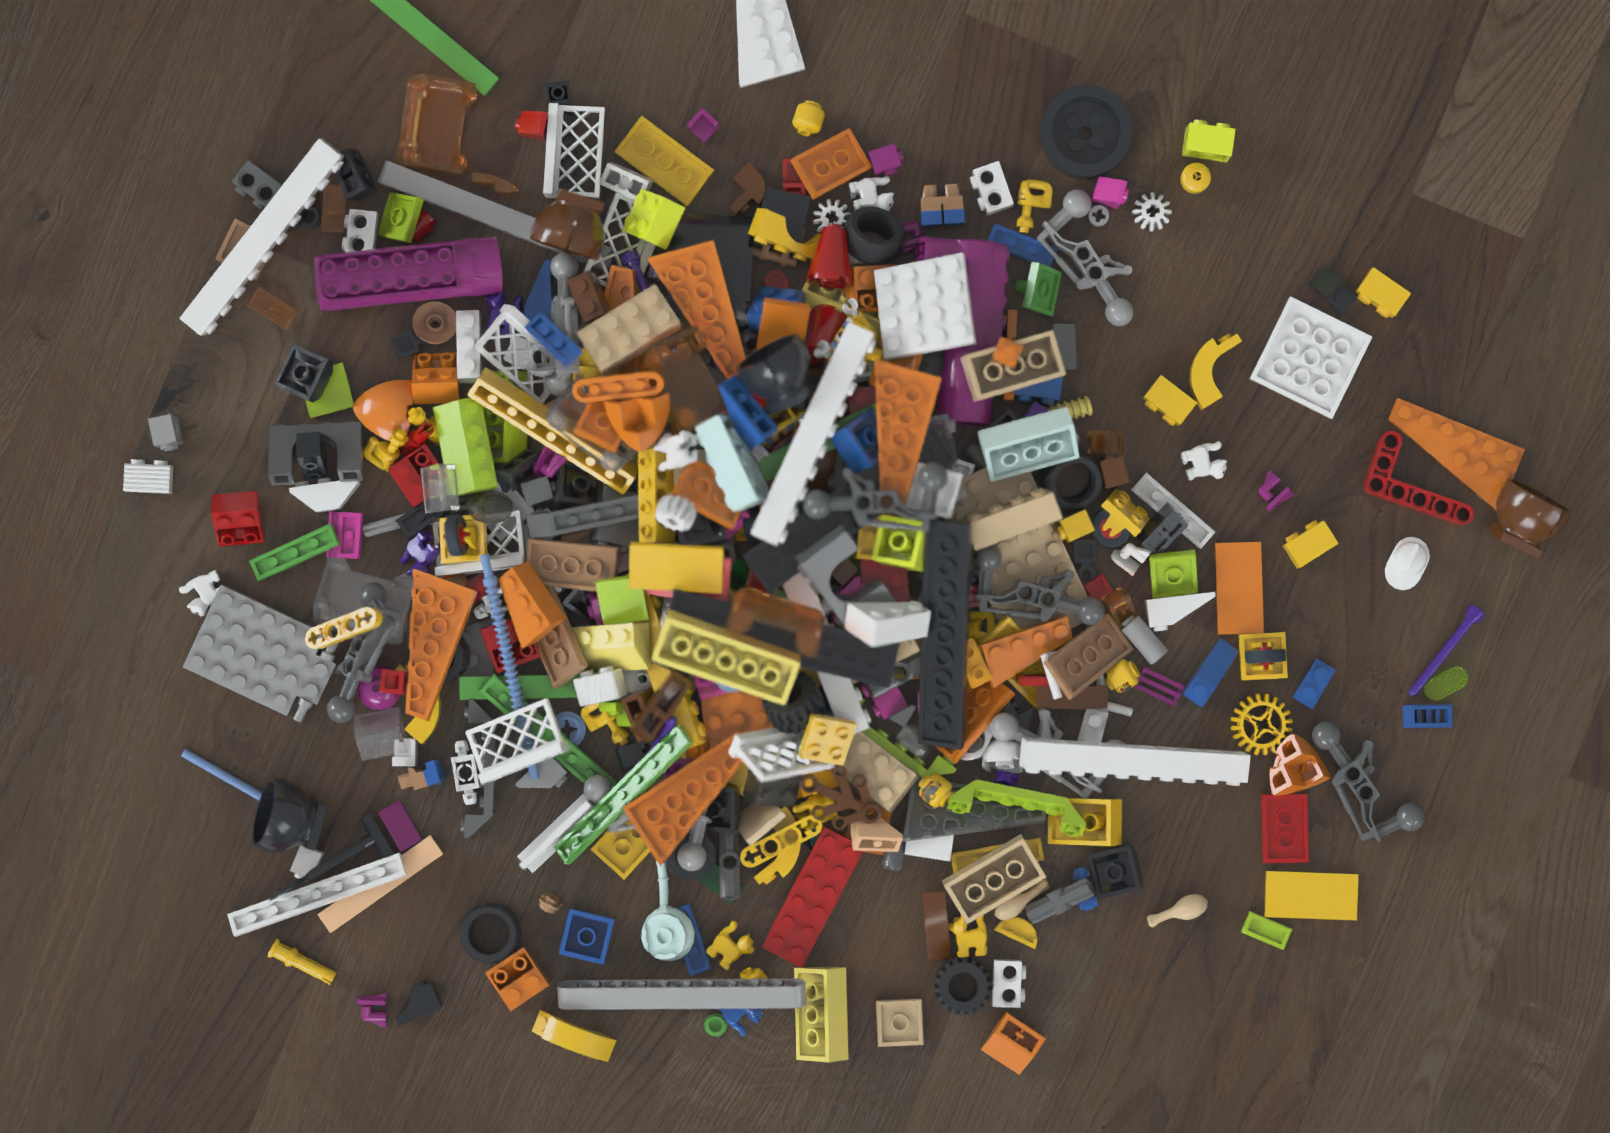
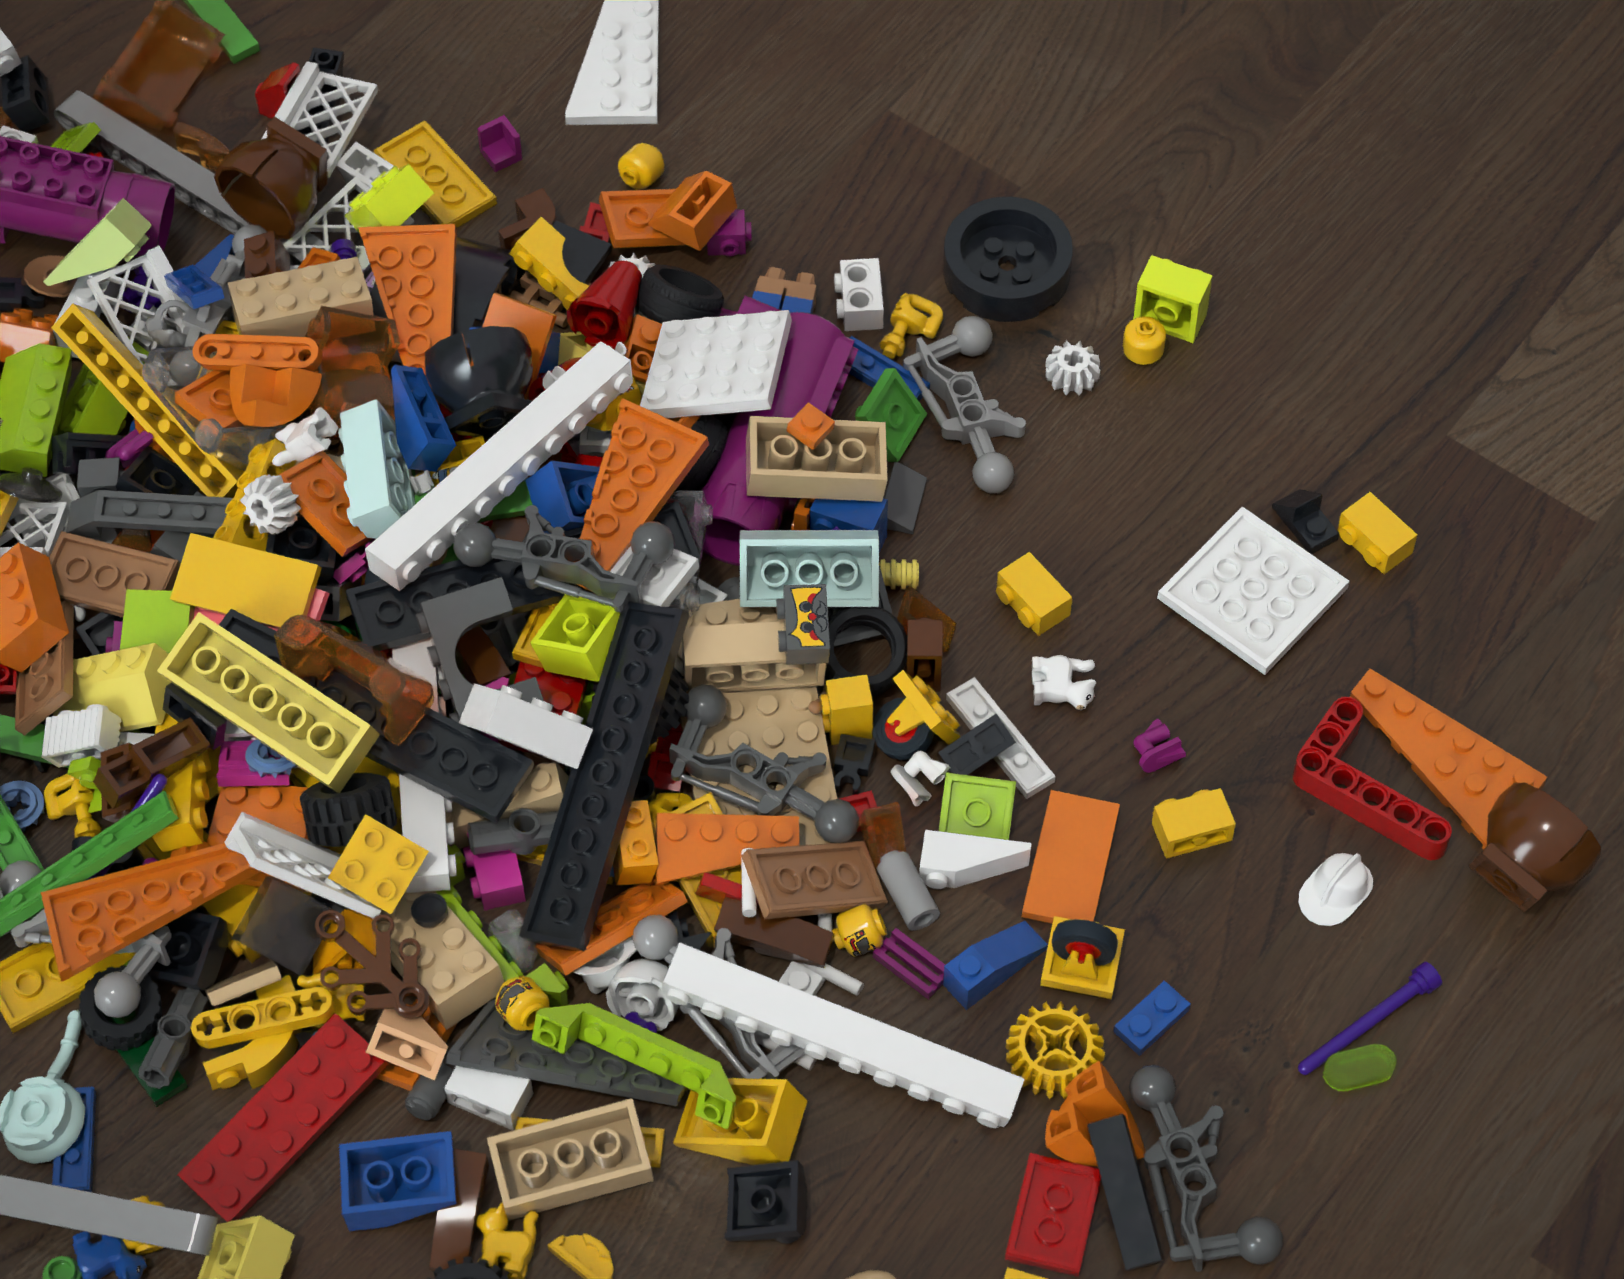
camera: 15 degrees right, 30 degrees down
yellow animal [706,921,755,970] -> none
white animal [849,176,894,211] -> none
dark grey slope [888,705,915,727] -> none
tan piece [994,879,1050,920] -> none
dark grey piece [1025,877,1095,924] -> none
blue bar [1072,866,1098,911] -> none
light grey bush [1088,205,1109,227] -> none
dark pink slope [1091,177,1129,209] -> none
yellow arch [1189,333,1242,410] -> none
blue slope [1403,705,1453,728] -> none
none -> yellowish green slope [43,198,152,286]
none -> blue slope [339,1131,456,1231]
none -> black piece [411,893,448,927]
none -> orange slope [648,171,737,251]
none -> dark grey brick [776,584,830,665]
none -> black tile [1087,1114,1164,1271]

